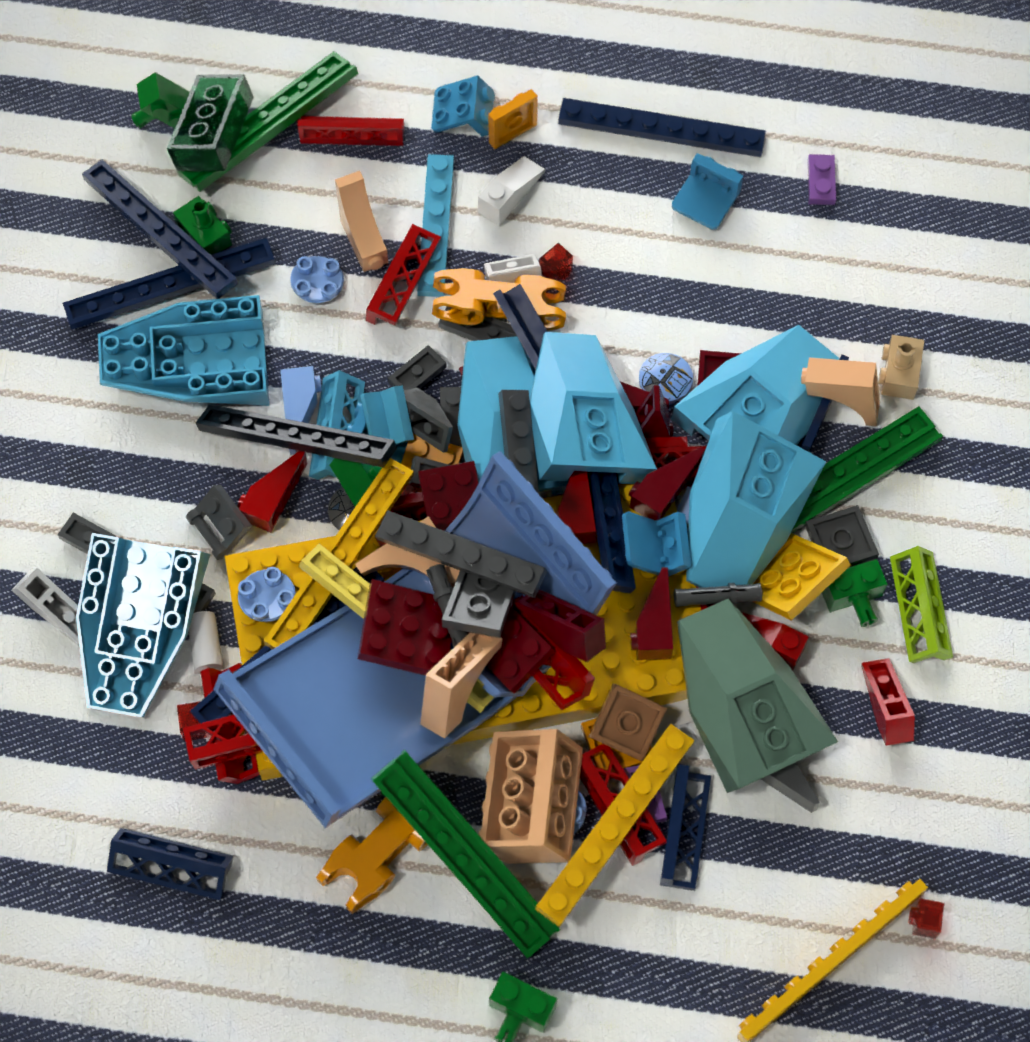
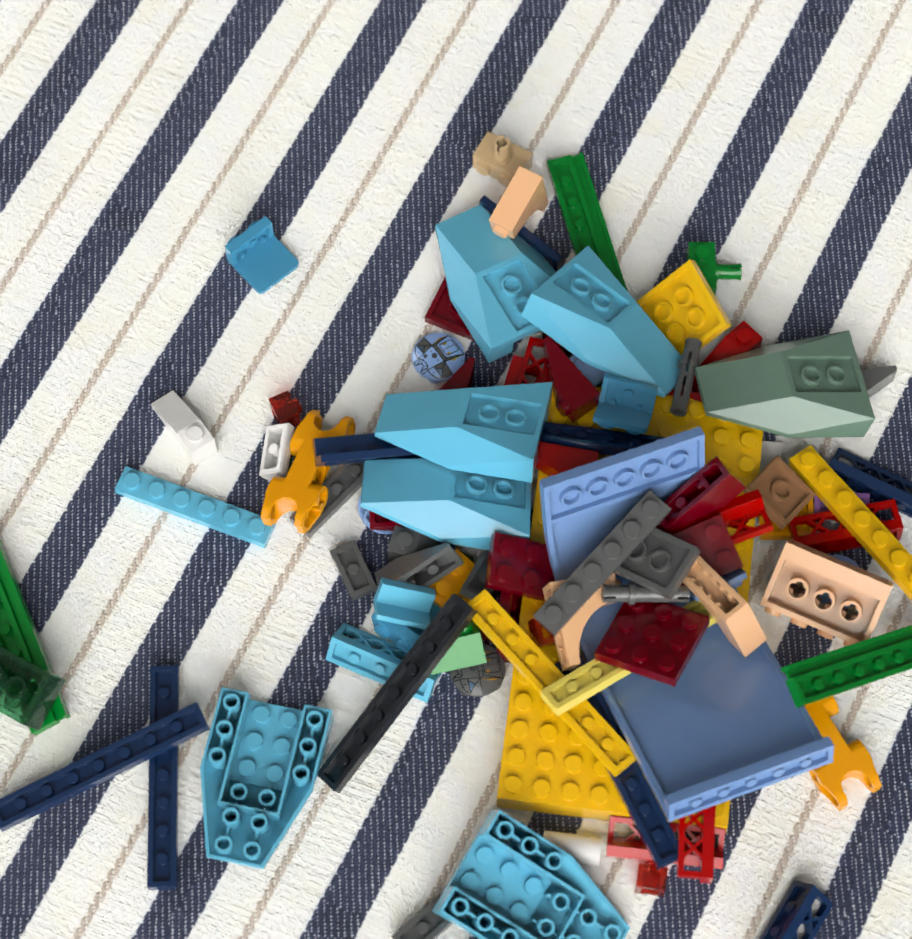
camera: 70 degrees left, 0 degrees up
green brick [173,196,232,255] -> none
dark grey plate [185,485,252,560] -> none
red slope [237,451,308,533] -> none
light blue dish [238,567,296,622] -> none
light blue slope [280,366,322,455] -> none
light blue dish [290,256,344,303] -> none
red fence [298,116,404,146] -> none
light nougat arch [335,171,388,272] -> none
red fence [365,224,441,326] -> none
dark azure bracket [431,75,495,137] -> none
light orange plate [488,89,538,150] -> none
dark grey plate [498,390,539,494] -> none
dark blue plate [558,97,766,157] -> none
dark red slope [630,567,673,660] -> none
dark red slope [635,385,674,438] -> none
dark grey plate [805,505,879,567] -> none
medium lavender plate [807,154,836,205] -> none
red slope [861,658,915,746] -> none
lime fence [890,546,953,663] -> none

